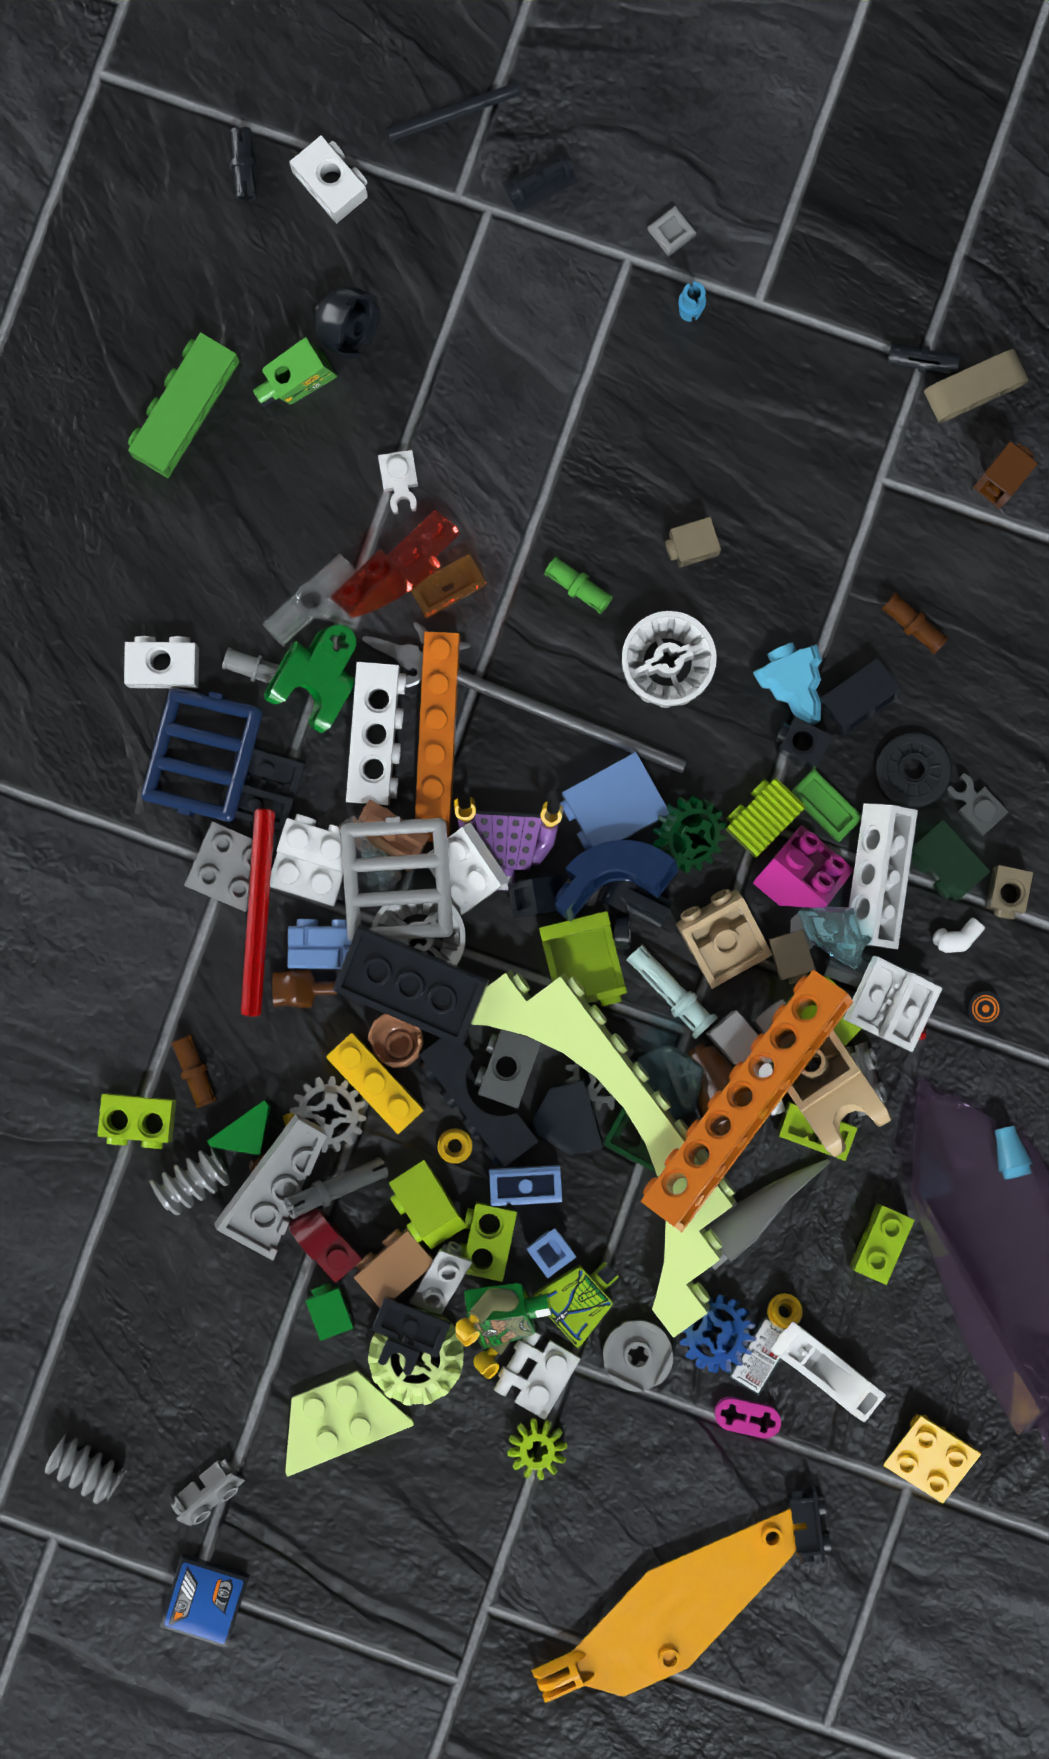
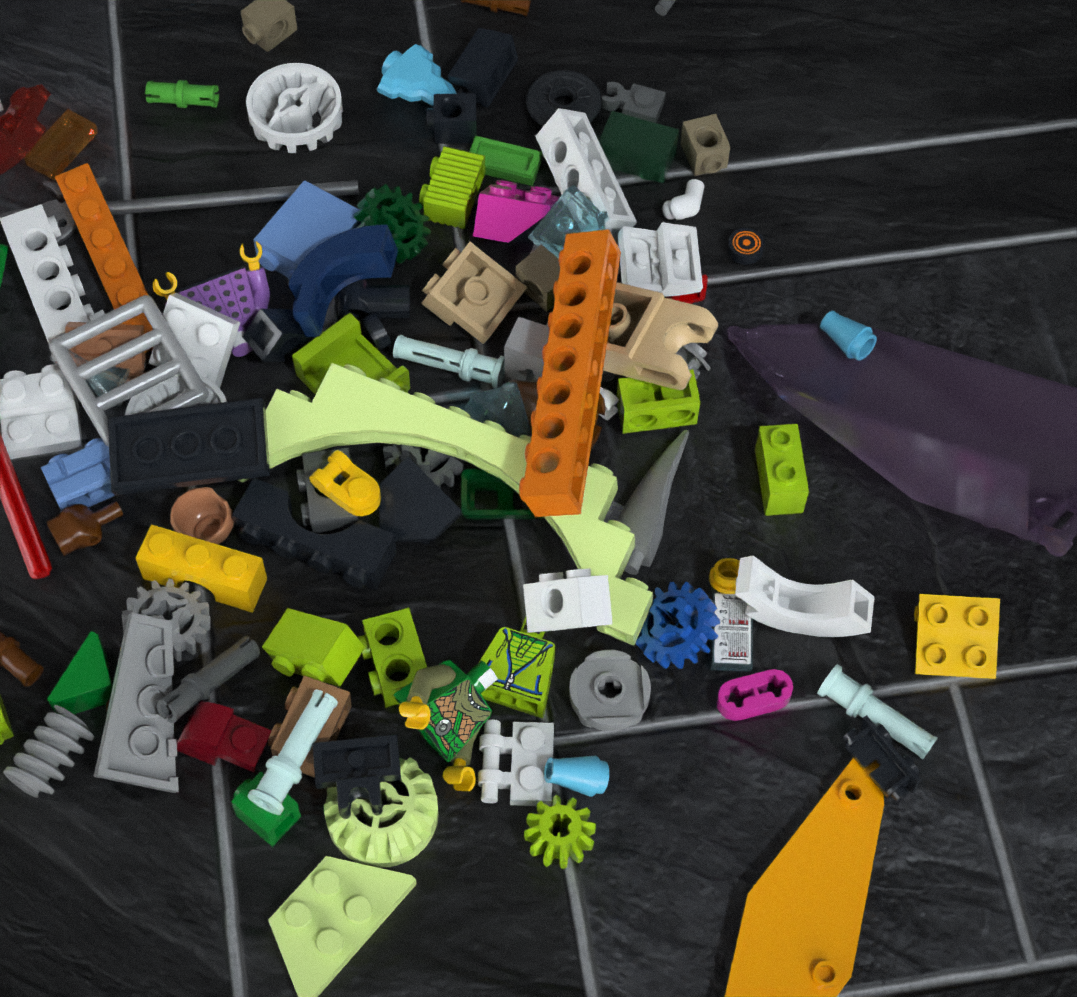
camera: 30 degrees left, 25 degrees down
light grey hinge [409,1241,472,1315] -> none
yellow plate [437,1128,472,1164] -> none
medium blue brick [489,1165,562,1206] -> none
medium blue brick [526,1228,576,1278] -> none
none -> light aqua pin [247,689,338,815]
none -> yellow plate [309,450,381,516]
none -> white brick [523,568,613,633]
none -> medium azure cone [544,755,609,797]
none -> light aqua pin [817,664,937,760]

